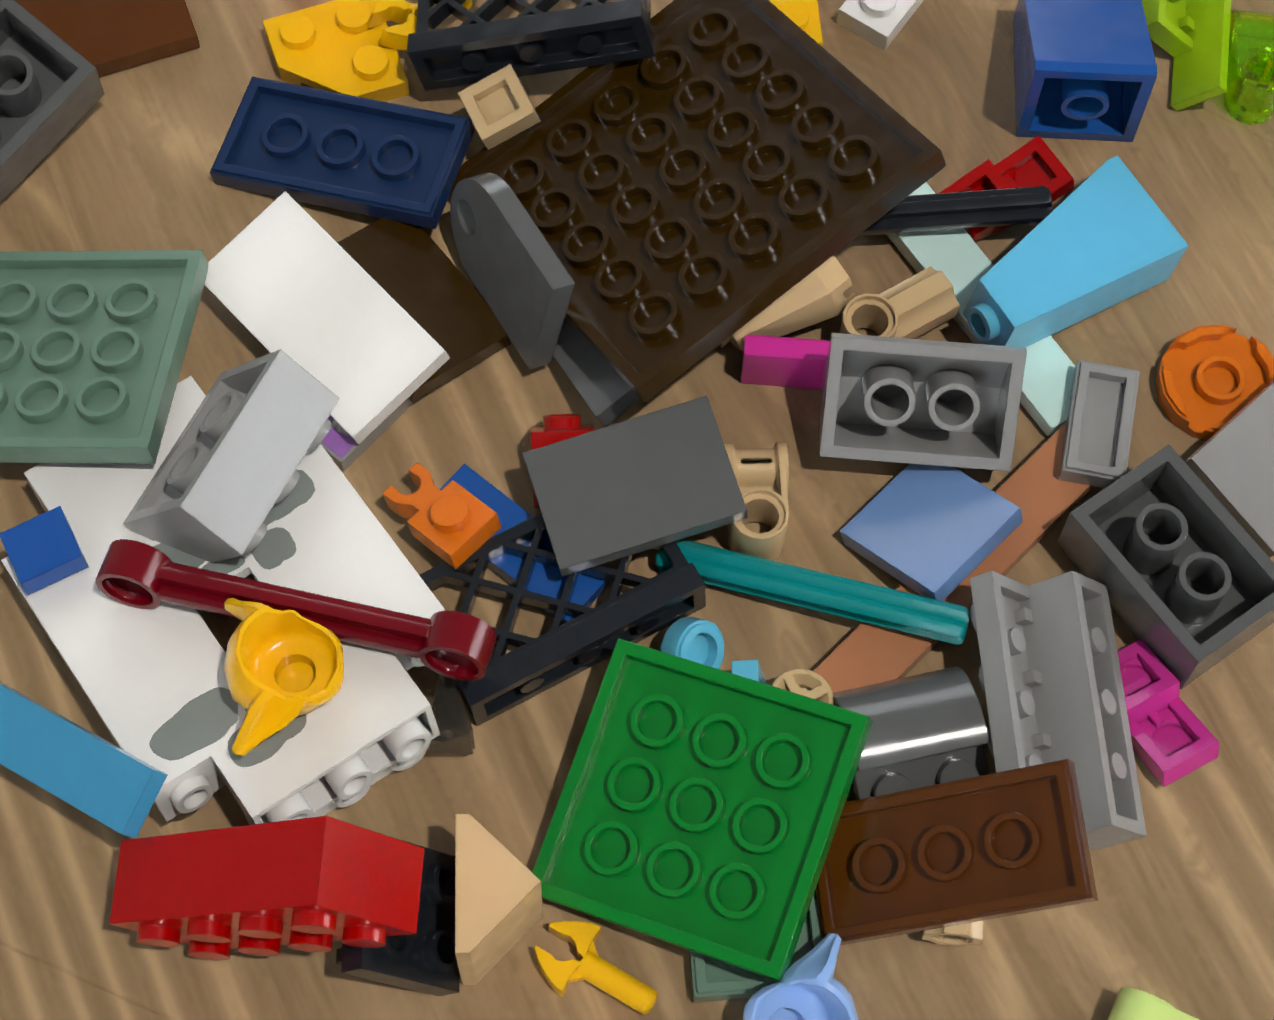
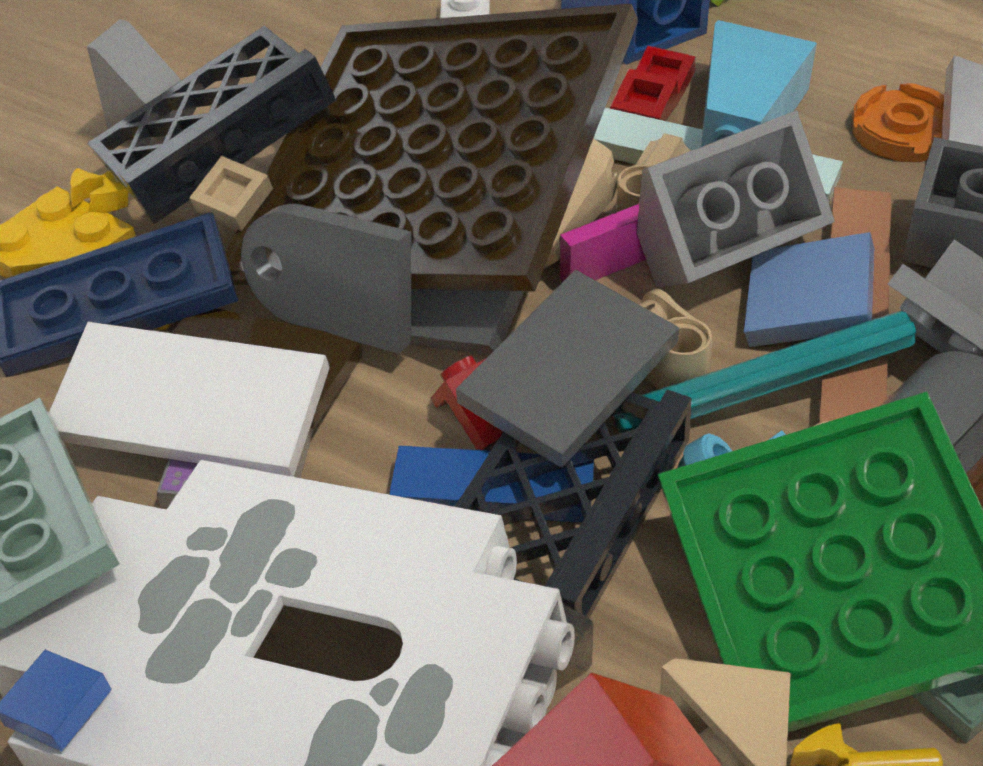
camera: 30 degrees left, 20 degrees down
dark red piece [95,539,497,681] -> none
slope [123,349,340,563] -> none
yellow piece [224,598,344,756] -> none
orange plate [383,462,501,569] -> none
black axle [858,186,1052,236] -> none
light grey tile [1058,359,1140,488] -> none

